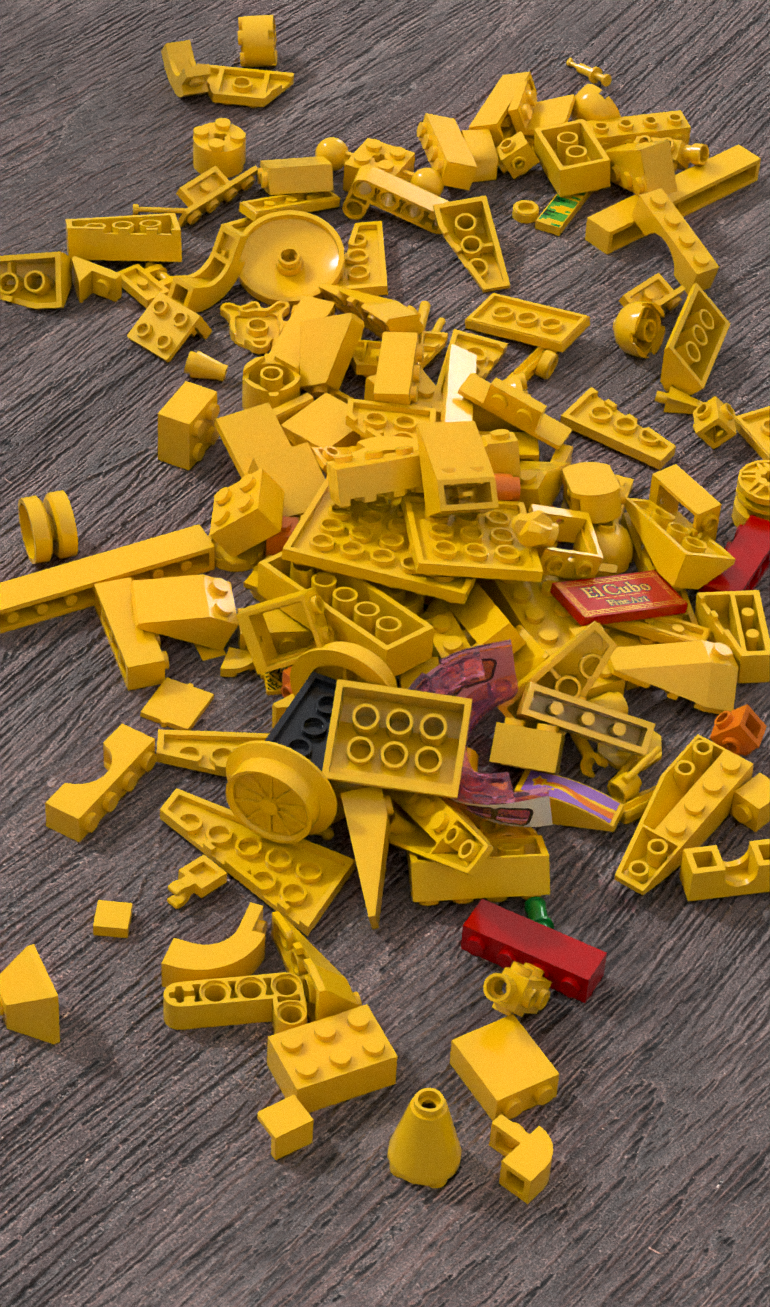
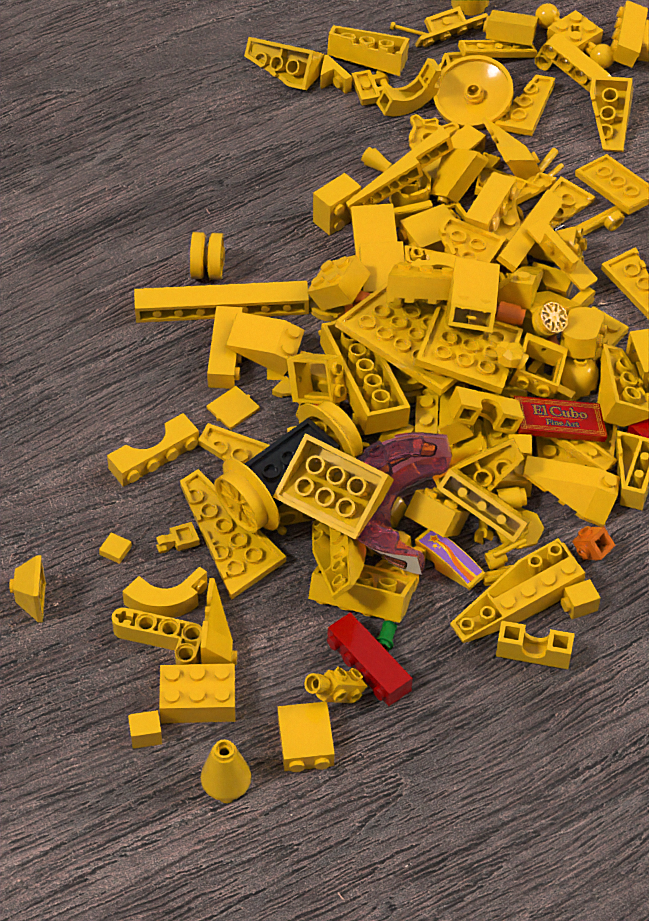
camera: 25 degrees right, 10 degrees up
yellow bracket [127,292,212,362] -> none
yellow wedge [340,786,394,930] -> none
yellow brick [489,1114,553,1204] -> none
none -> yellow slope [346,126,454,216]
none -> yellow arch [447,386,524,434]
none -> yellow wheel [532,302,568,337]

